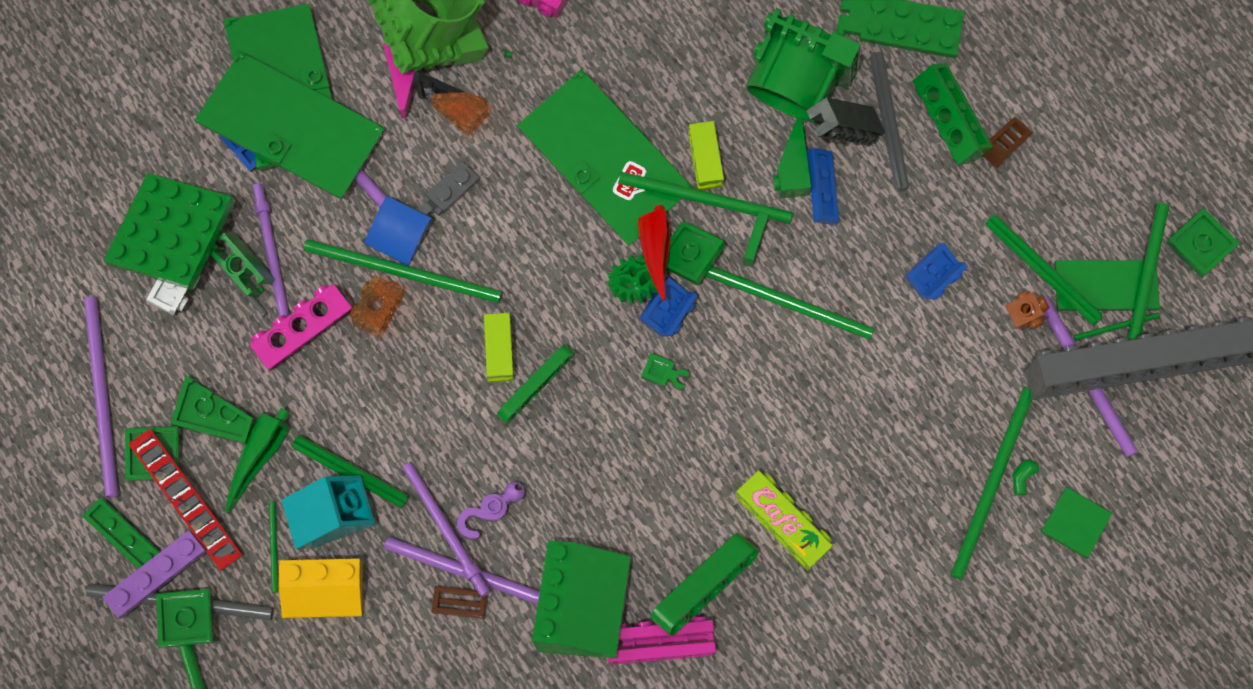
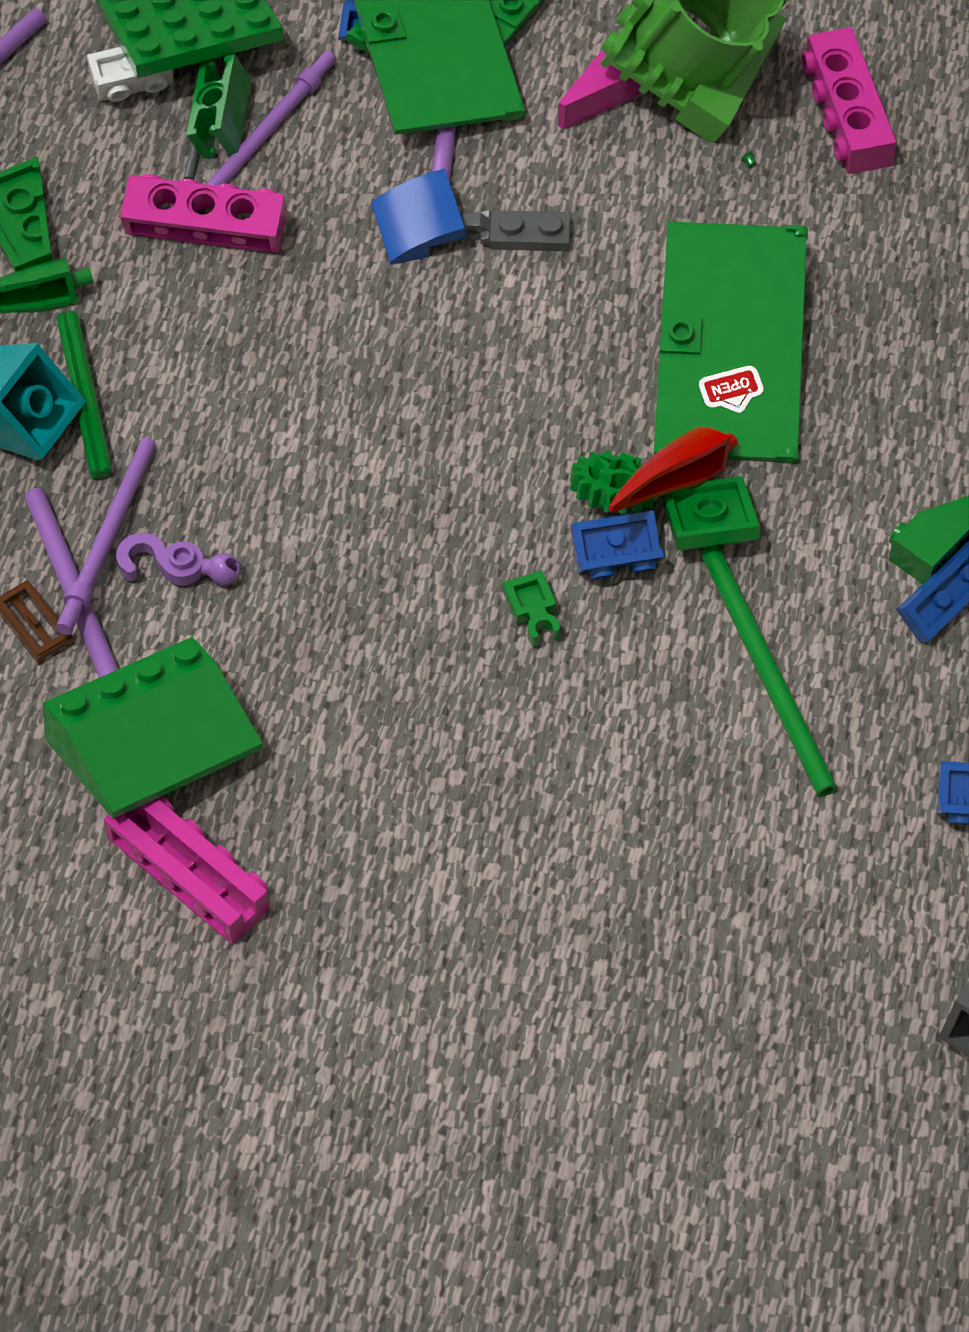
camera: 50 degrees right, 15 degrees down
green piece [304,239,502,303] -> none
clear orange brick [350,275,404,339] -> none
black tile [415,72,465,101] -> none
clear orange slope [430,92,489,137] -> none
lime piece [484,313,514,383] -> none
green beam [496,344,575,425] -> none
green piece [618,171,792,224] -> none
green beam [650,533,759,636] -> none
lime piece [688,121,724,190] -> none
lime brick [735,470,833,571] -> none
green tile [743,212,768,268] -> none
green piece [950,387,1032,580] -> none
green arm [1012,459,1039,496] -> none
green tile [1040,487,1113,559] -> none

